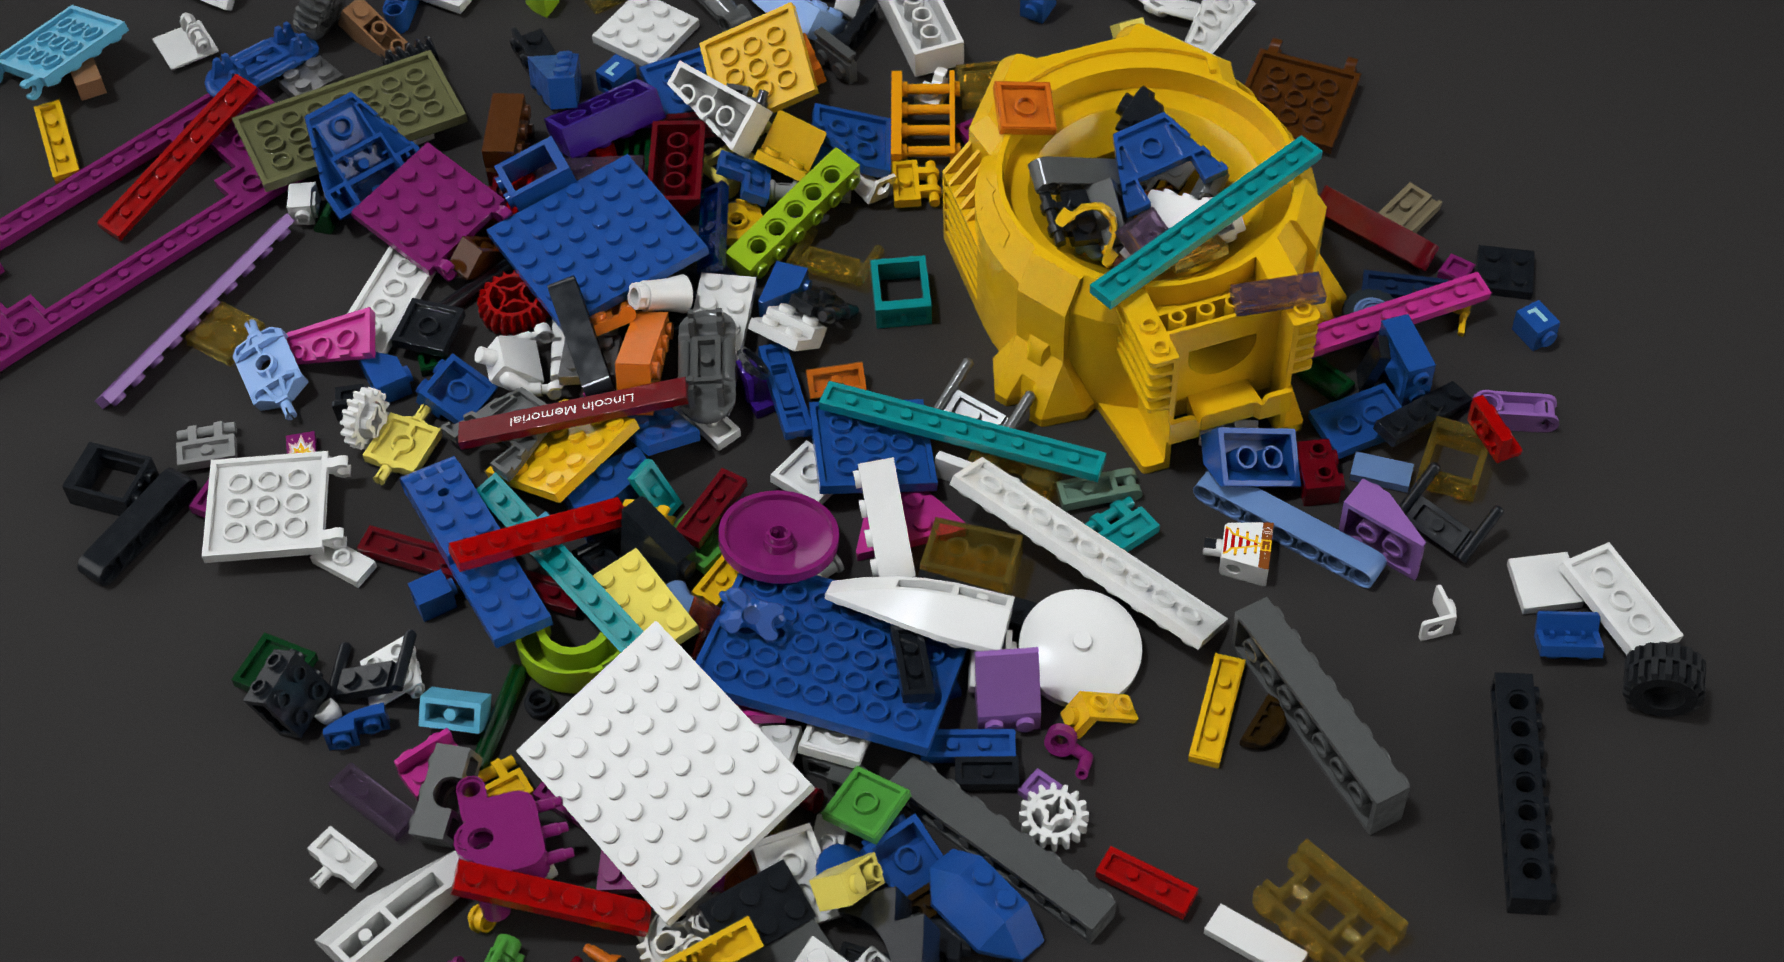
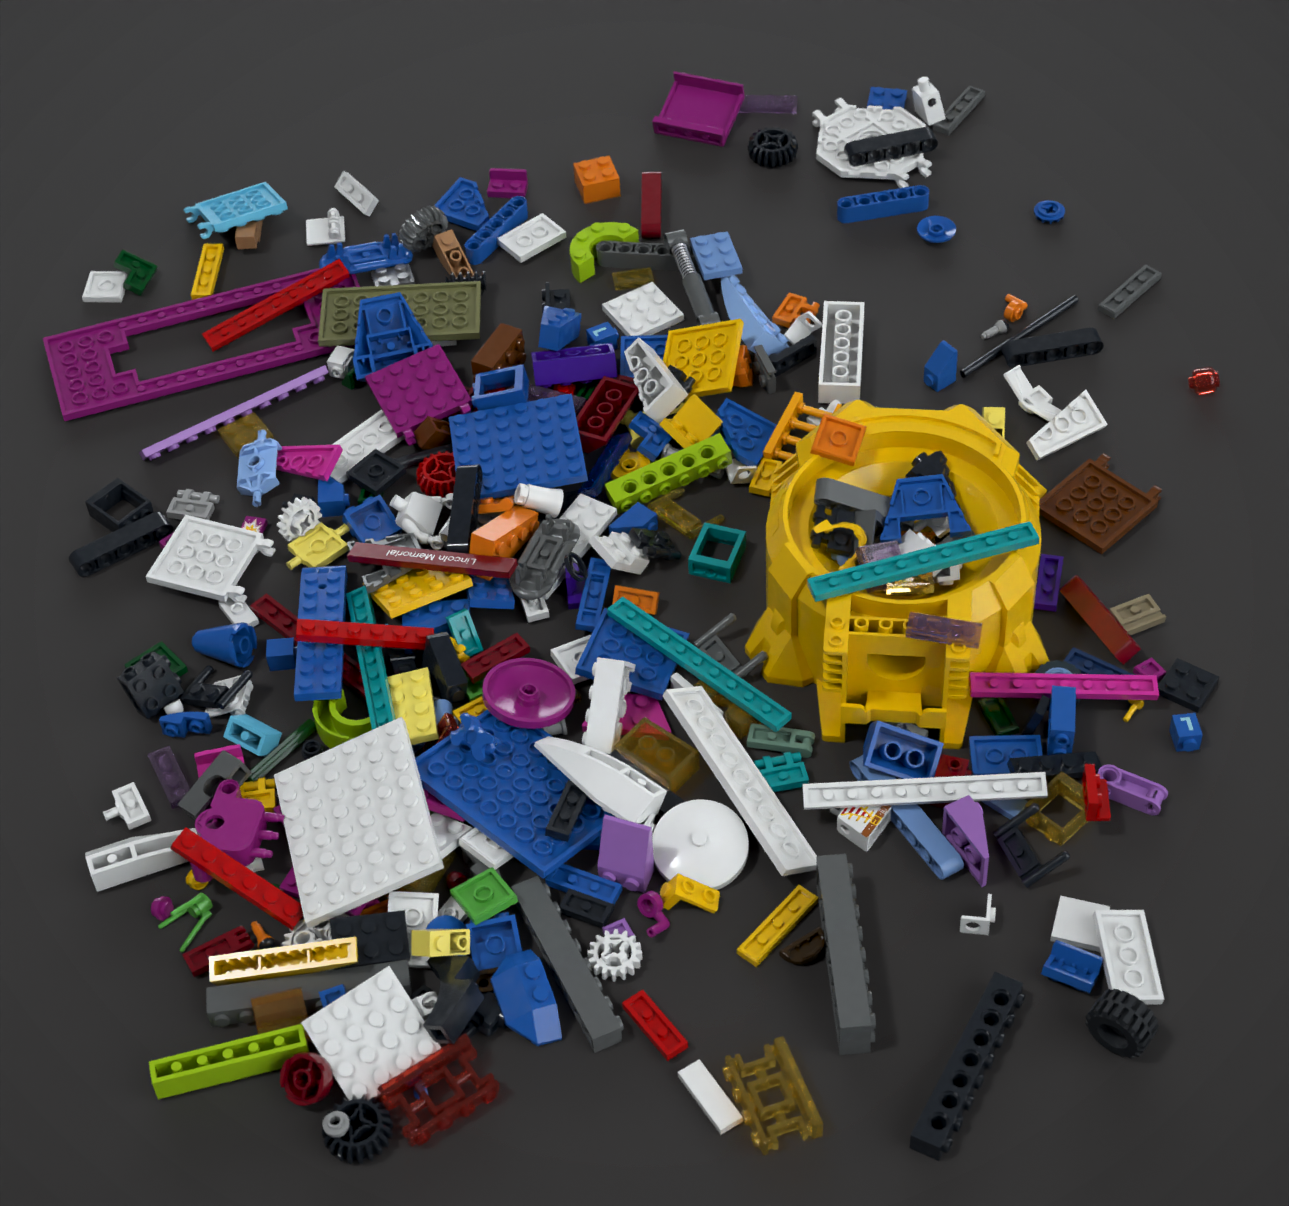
camera: 25 degrees right, 5 degrees down
none -> blue cone [192,622,257,667]
none -> white plate [802,772,1048,810]

